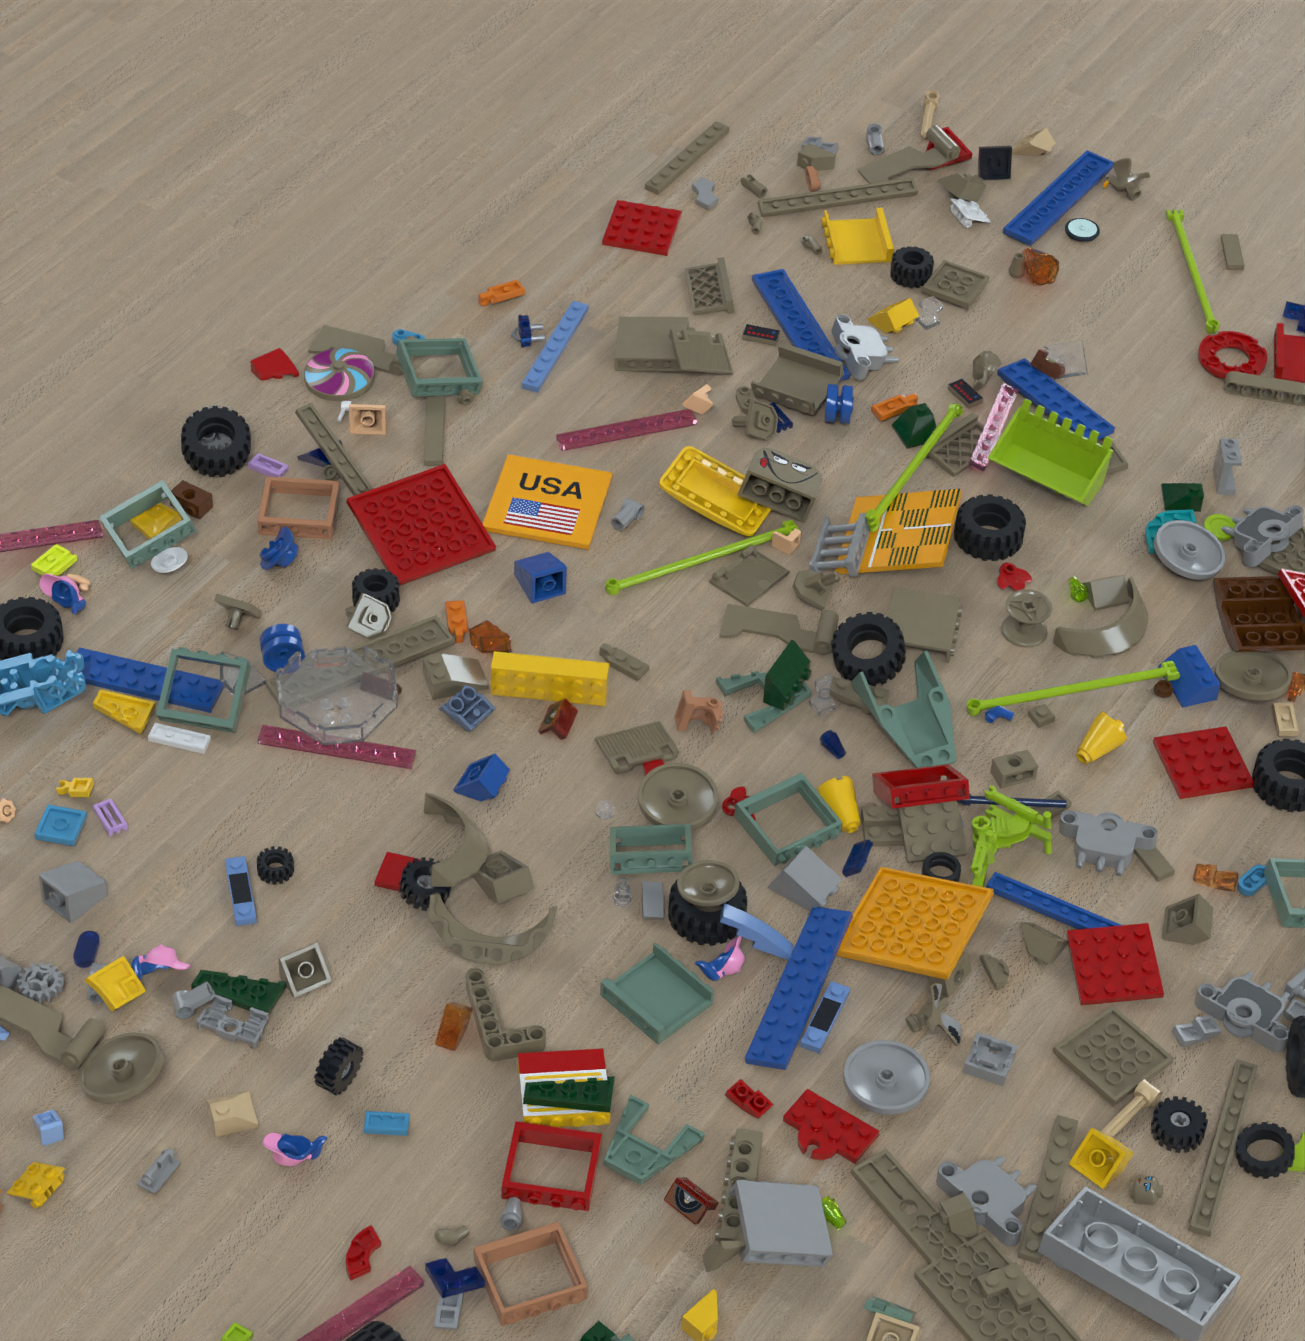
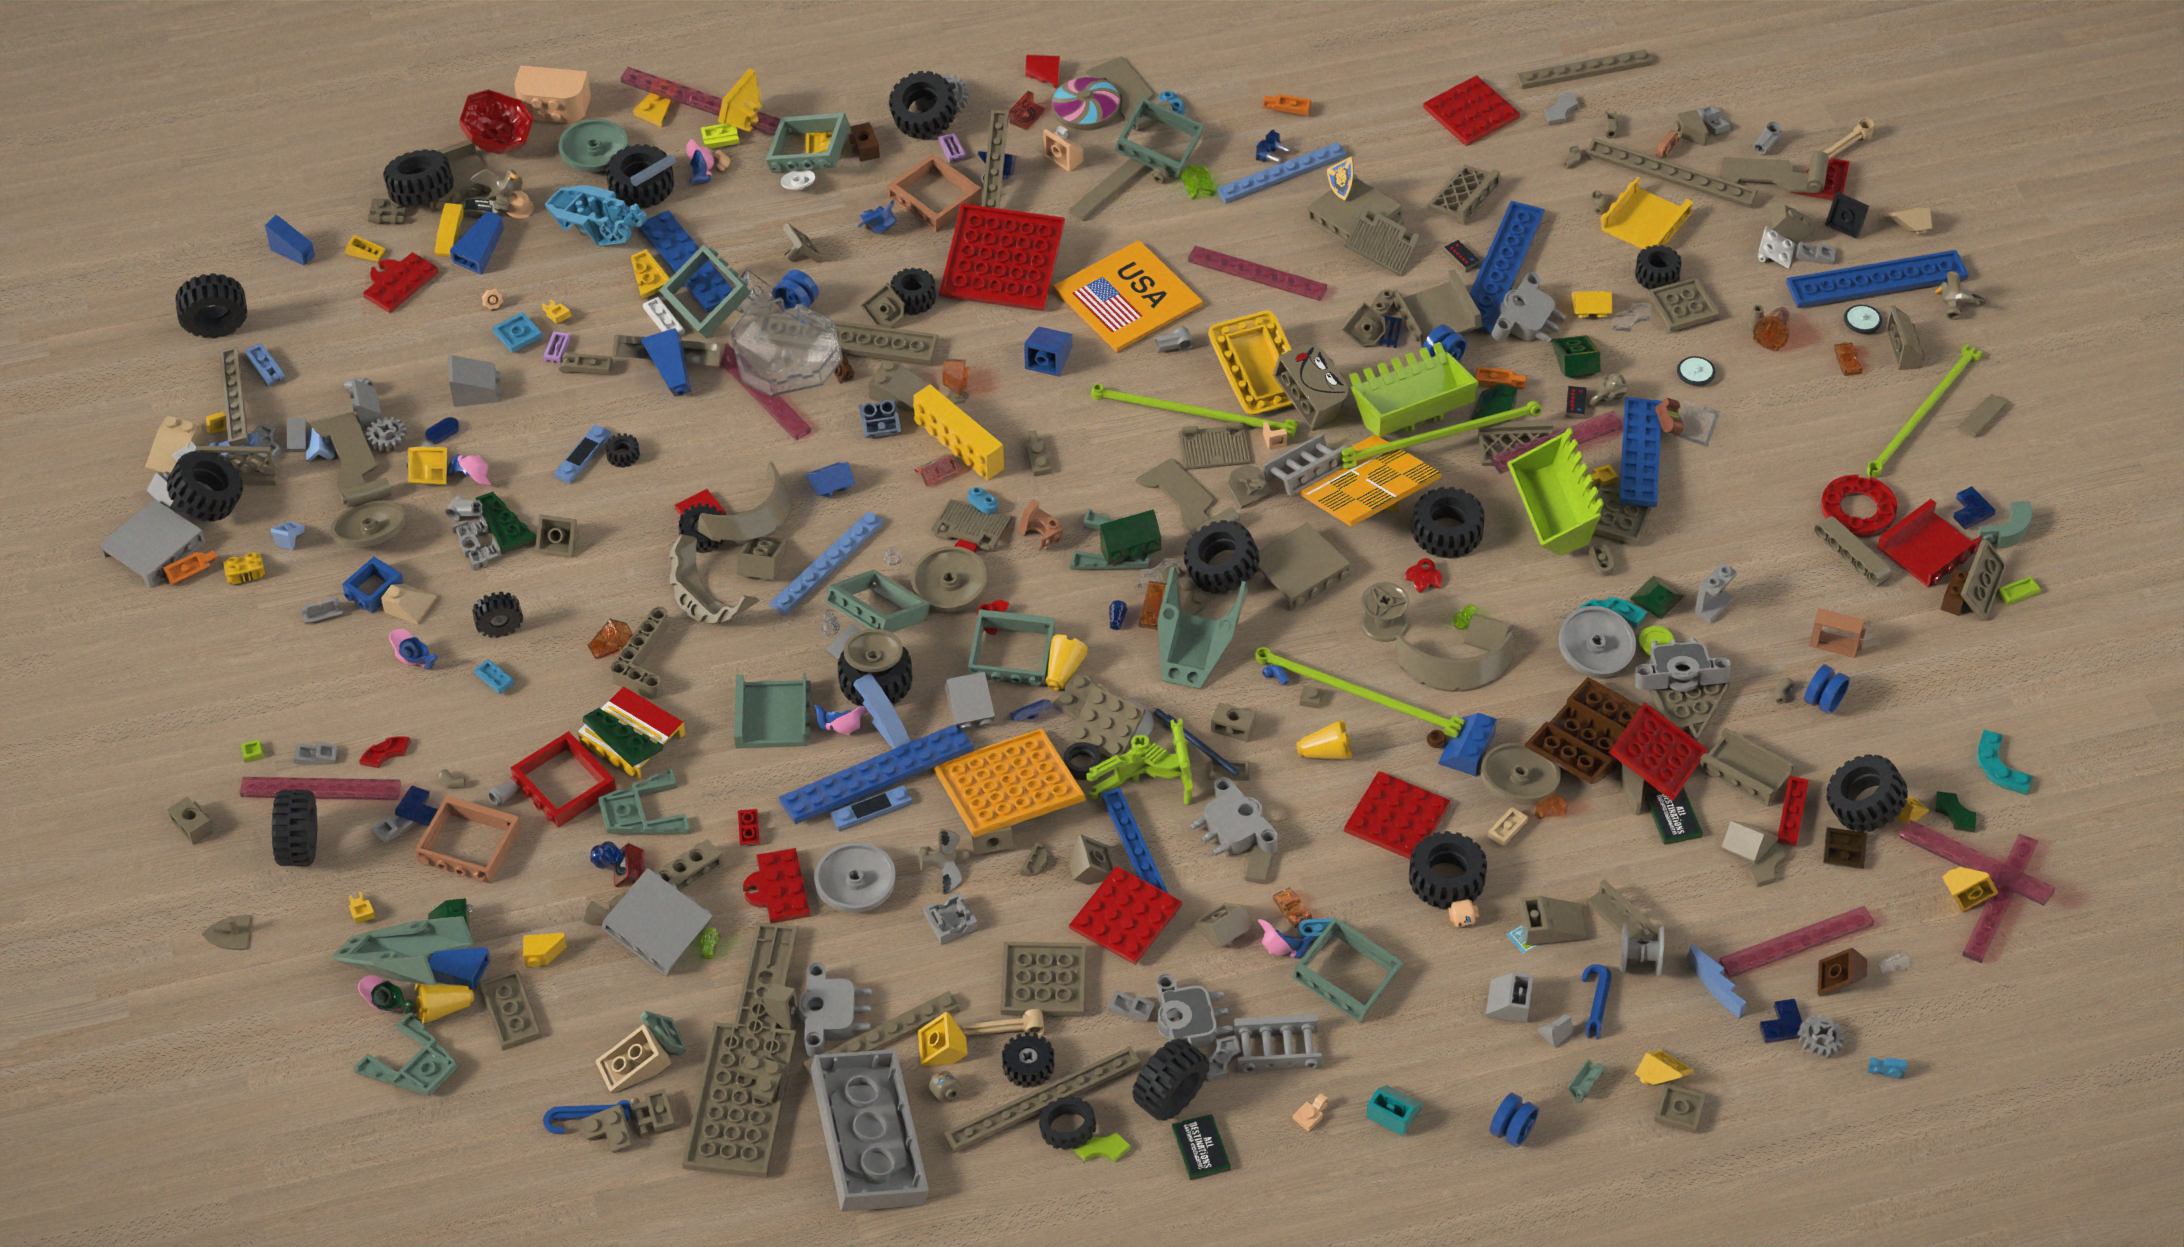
camera: 45 degrees right, 5 degrees up
orange hinge [445,600,468,643] -> none
light nougat slope [682,384,713,415] -> none
red window [872,764,970,809] -> none
none -> light grey slope [294,742,337,765]
none -> blue window [342,556,403,614]
none -> dark tan plate [559,353,613,375]
none -> clear blue piece [590,841,620,869]
none -> dark tan windscreen [613,335,725,366]
none -> sand blue axle [630,155,676,186]
none -> blue slope [641,328,692,397]
none -> yellow piece [718,68,762,132]
none -> medium blue plate [770,511,883,616]
none -> dark azure plate [968,487,998,514]
none -> clear red panel [1009,91,1045,130]
none -> clear orange slope [1138,581,1167,630]
none -> clear neon green bracket [1181,164,1217,200]
none -> bright pink hair [1258,919,1315,959]
none -> shield [1327,156,1358,201]
none -> lime piece [1349,342,1478,437]
none -> dark green slope [1552,335,1601,378]
none -> dark tan plate [1589,542,1614,576]
none -> light aqua wheel [1677,356,1716,386]
none -> light grey slope [1796,241,1836,264]
none -> clear orange slope [1834,342,1863,376]
none -> dark tan slope [1886,306,1924,370]

